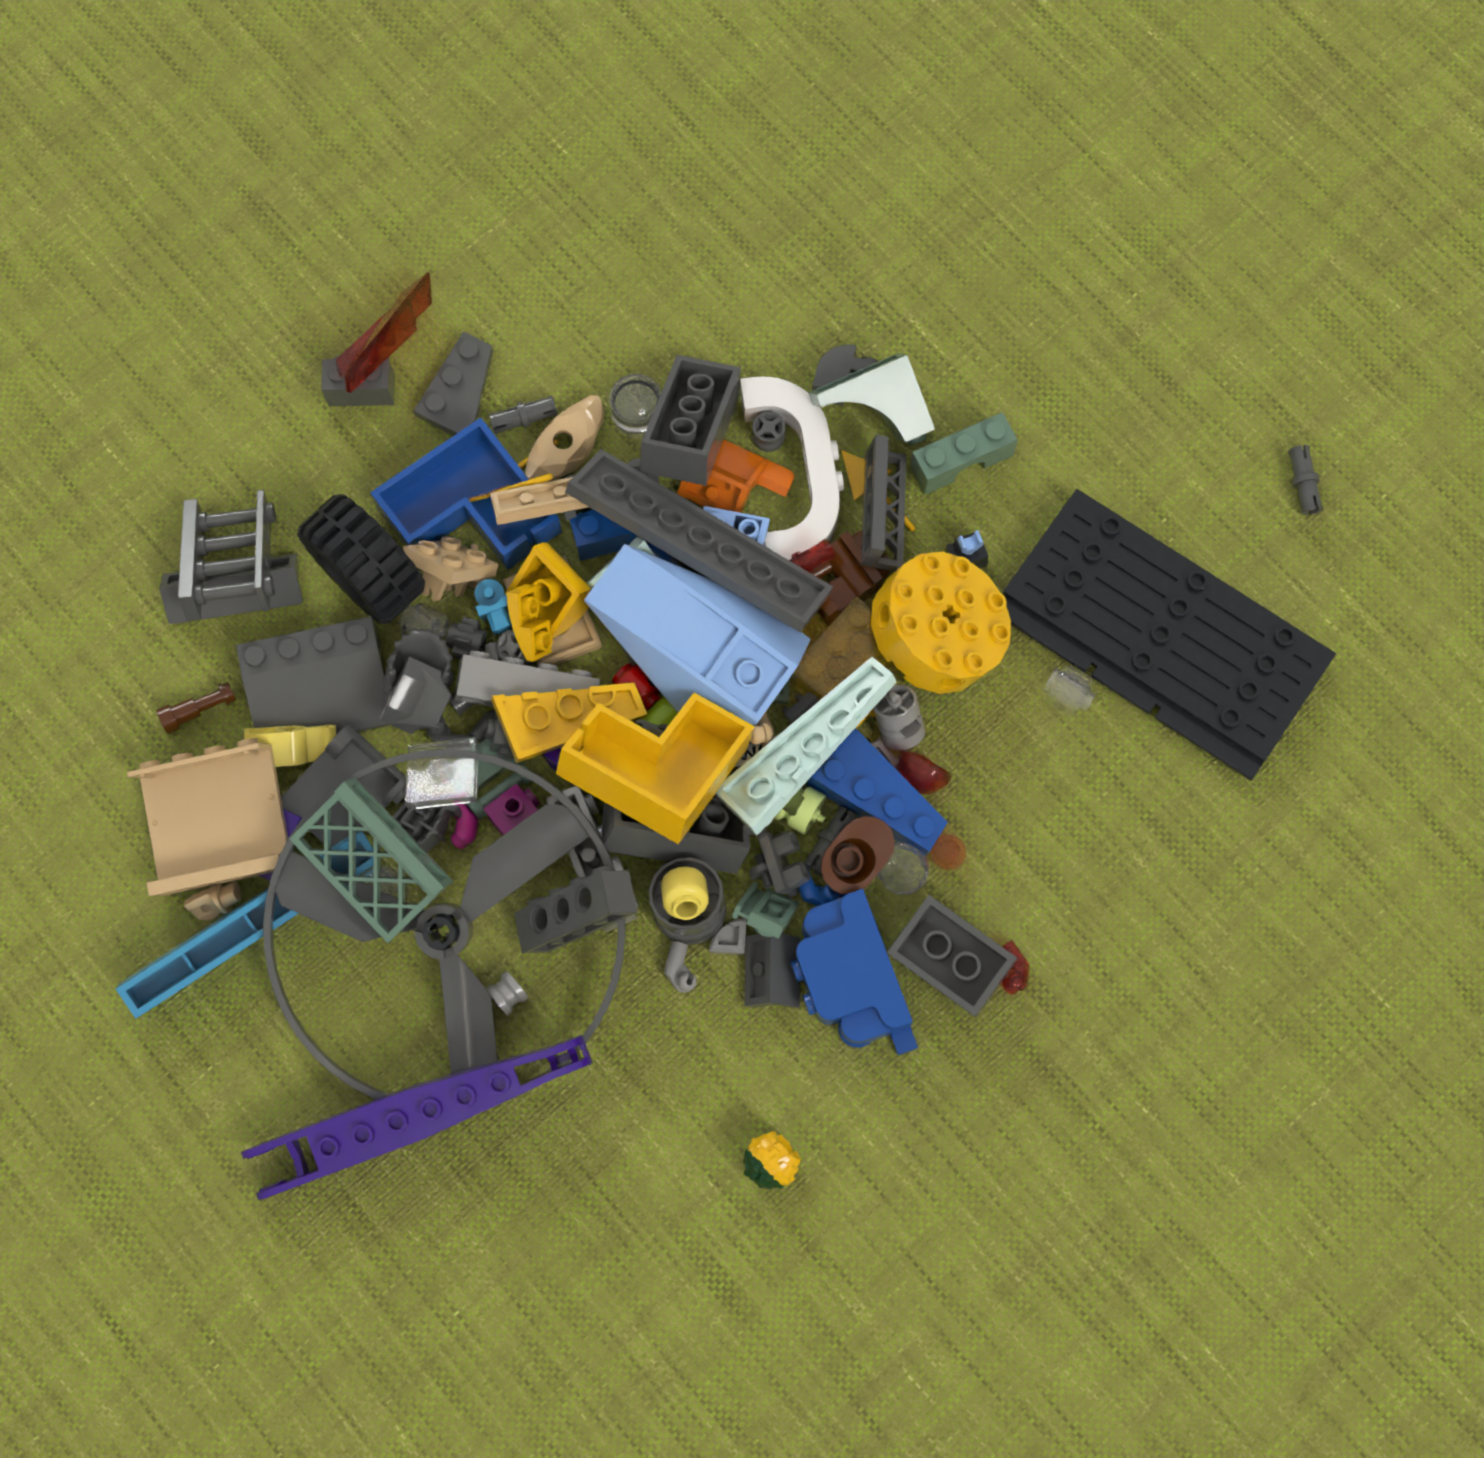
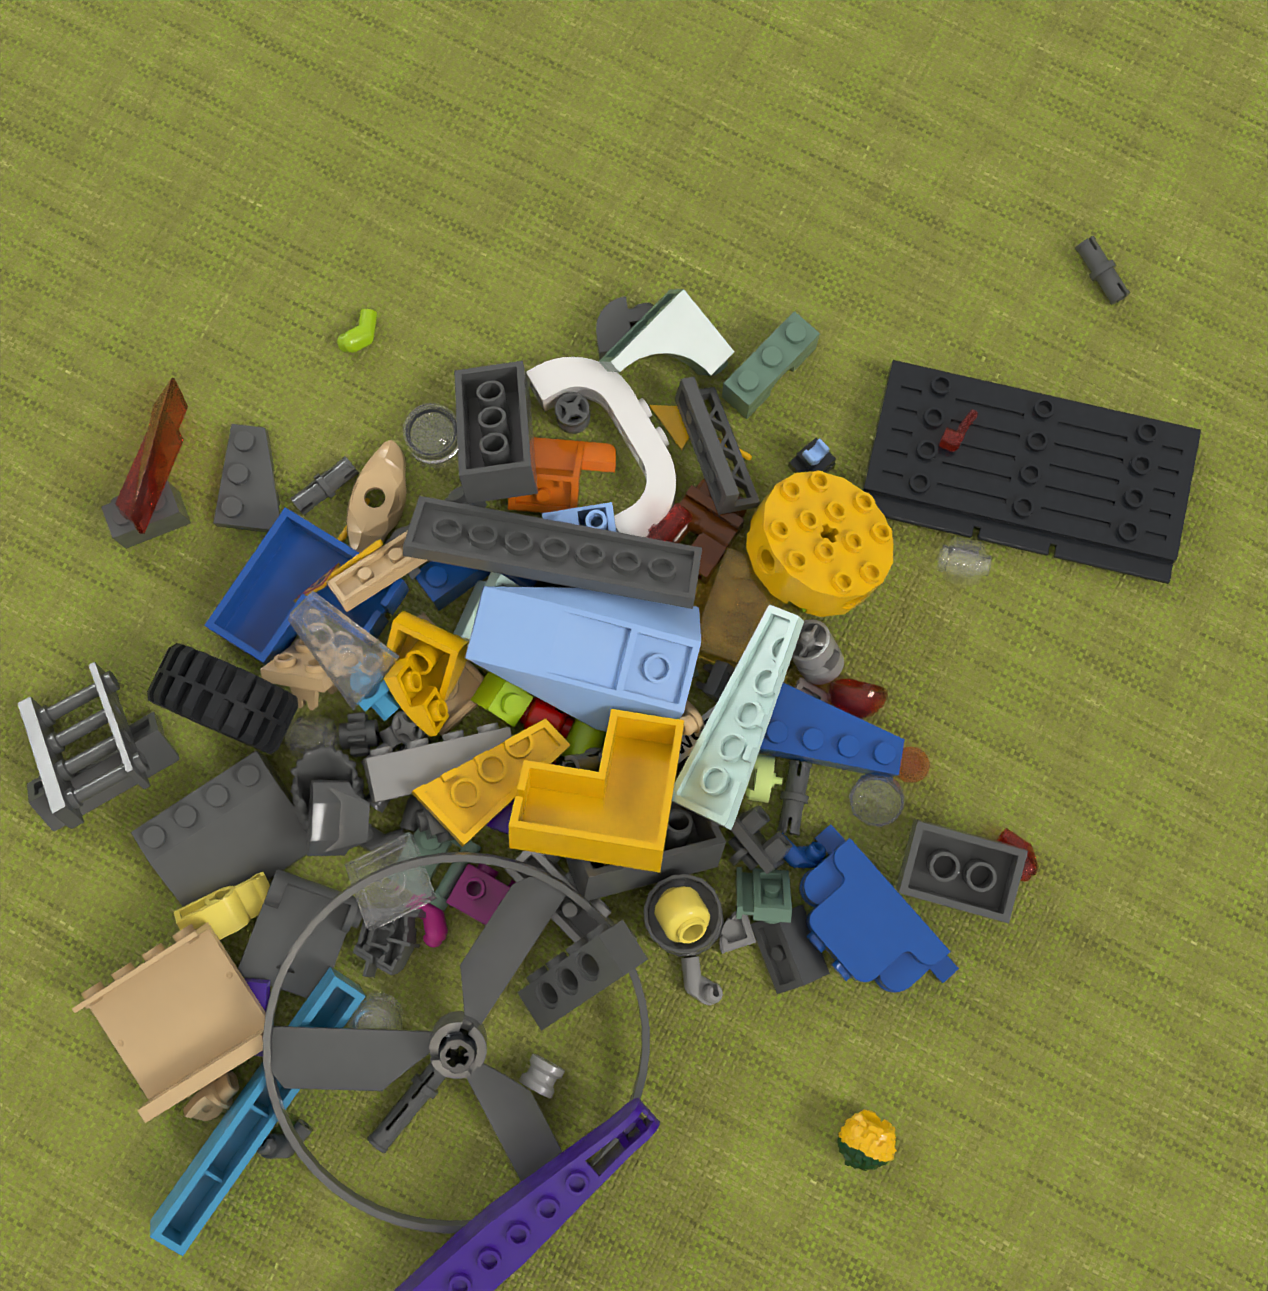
camera: 20 degrees left, 5 degrees up
reddish brown piece [156,682,236,734] -> none
sand green fence [289,777,454,943] -> none
reddish brown piece [821,816,895,894] -> none
none -> dark grey arm [256,1119,313,1159]
none -> clear wing [288,591,399,710]
none -> lime arm [337,309,377,353]
none -> dark grey pin [367,1062,446,1153]
none -> lime brick [470,672,534,727]
none -> clear red hand [939,409,978,452]

